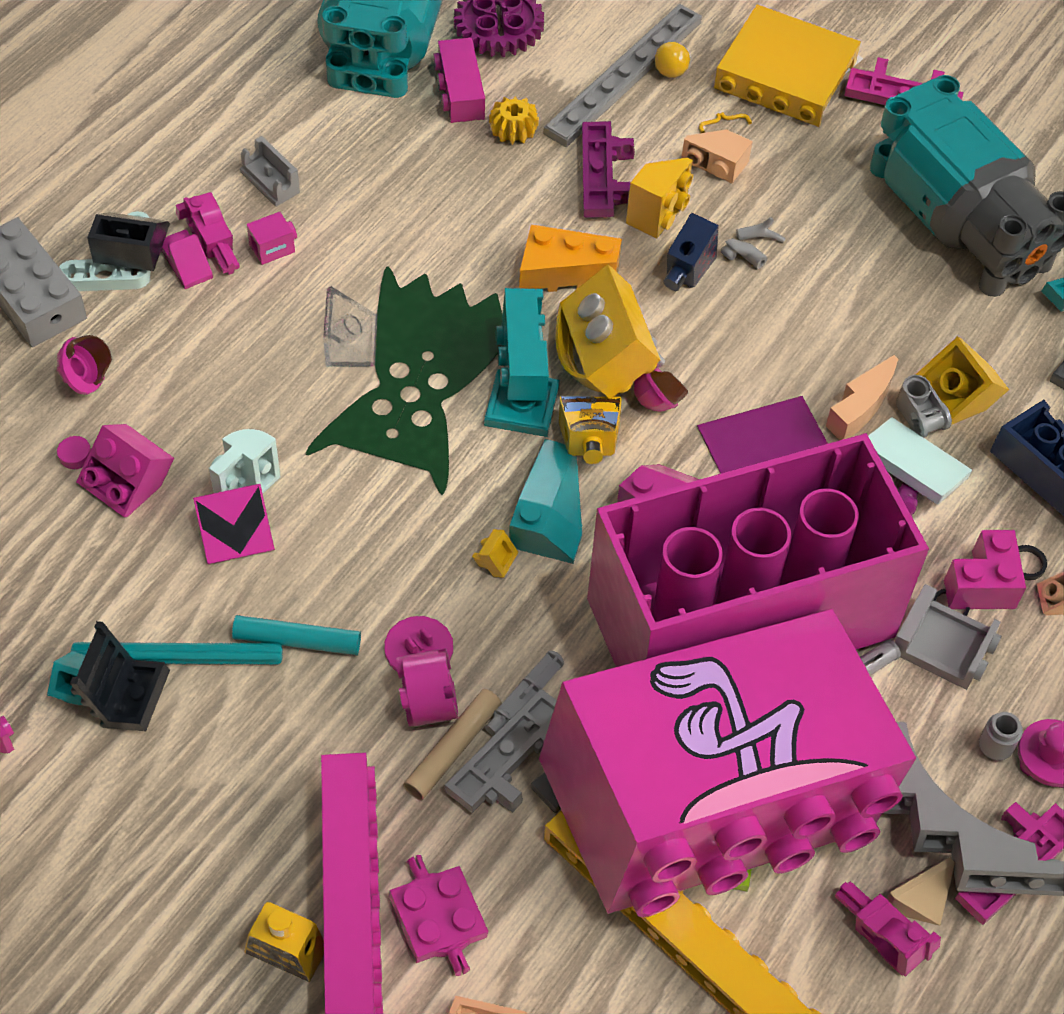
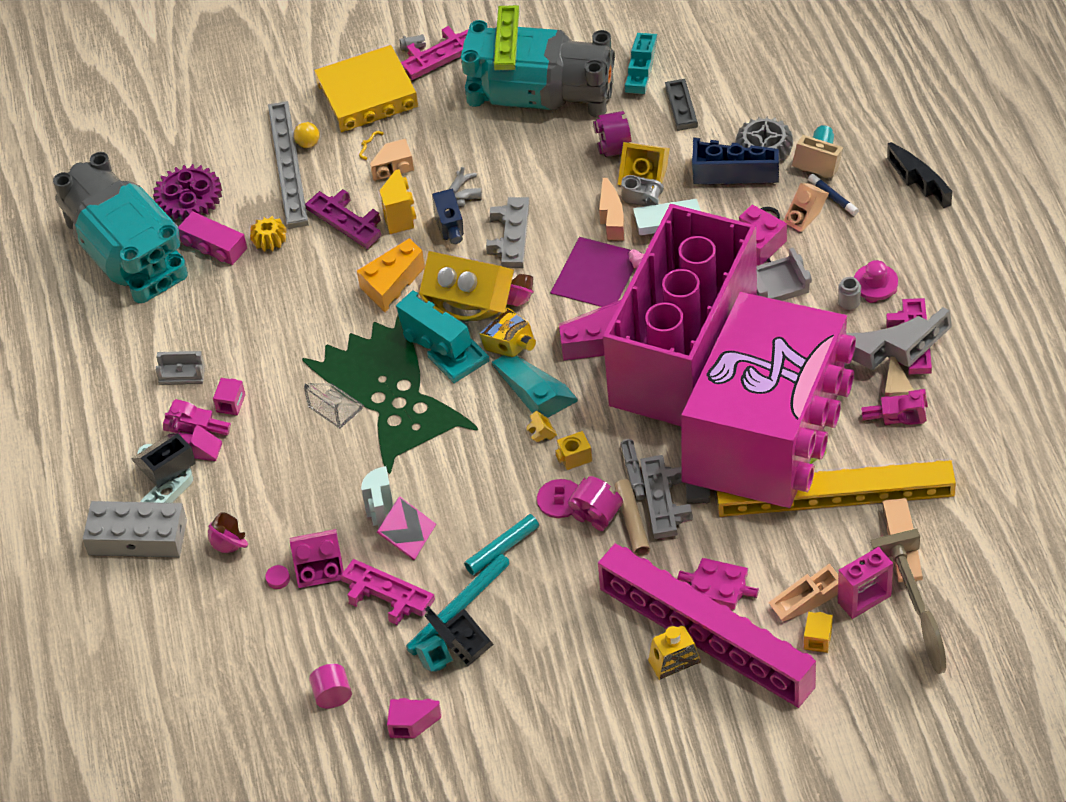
camera: 40 degrees left, 5 degrees down
none -> dark pink hinge [341,559,435,625]
none -> light grey pin [399,34,426,52]
none -> light grey hinge [486,197,530,268]
none -> lime tile [494,5,519,70]
none -> yellow brick [555,431,592,470]
none -> magenta brick [593,111,632,157]

